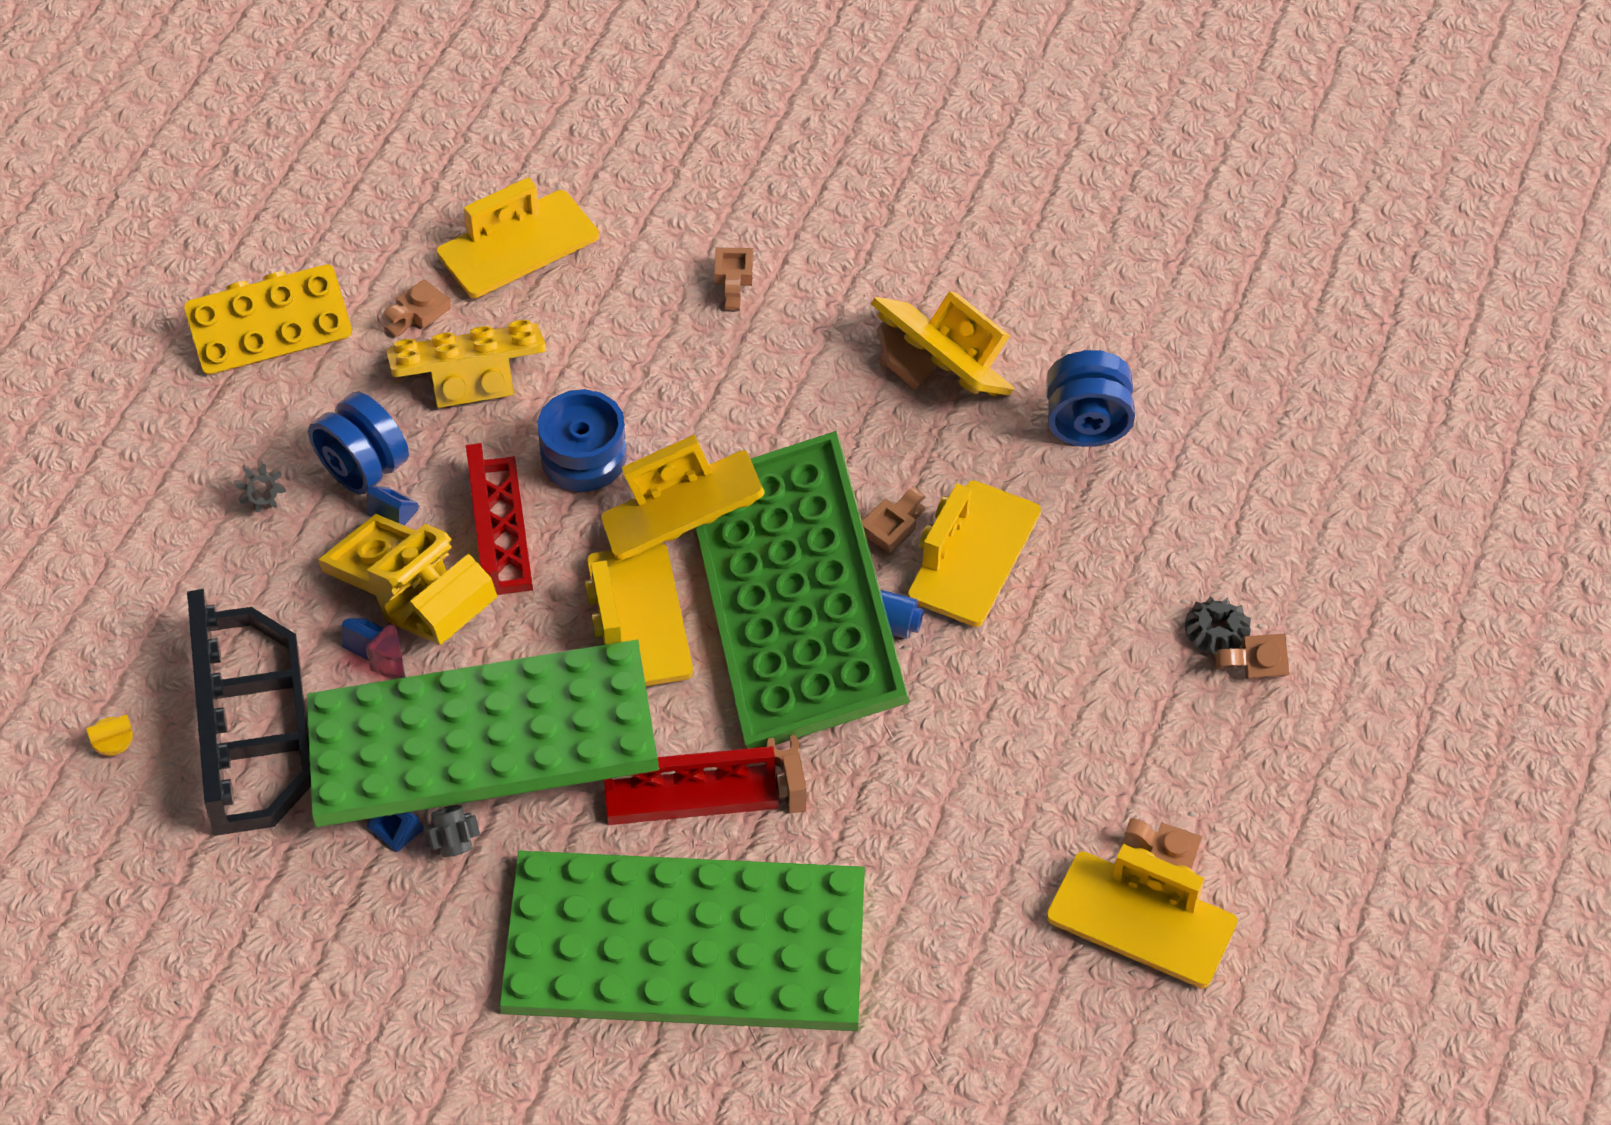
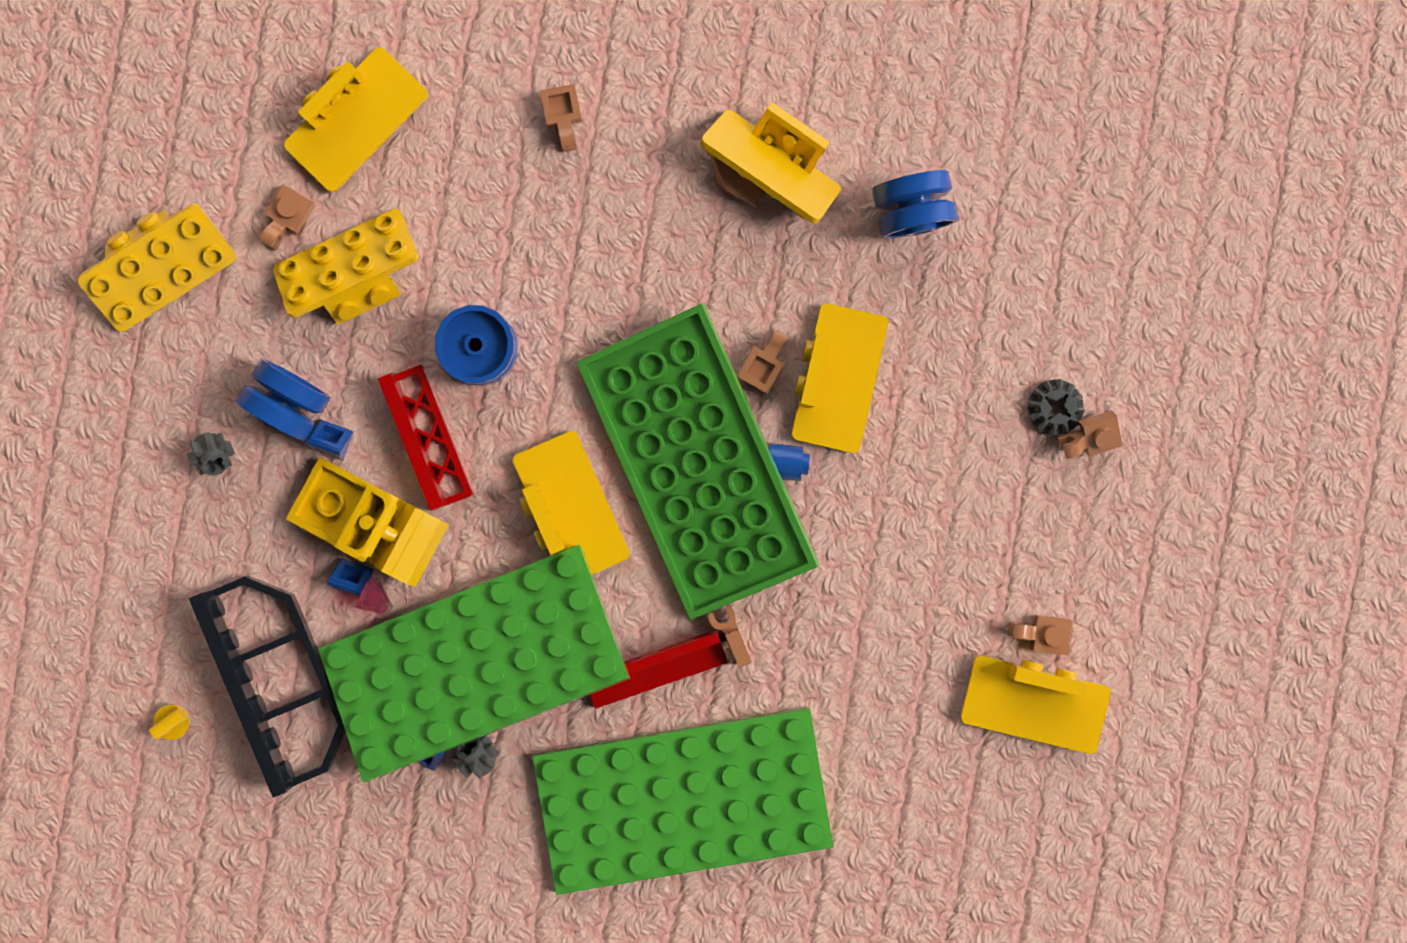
camera: 10 degrees left, 35 degrees up
yellow bracket [601,434,764,560] -> none

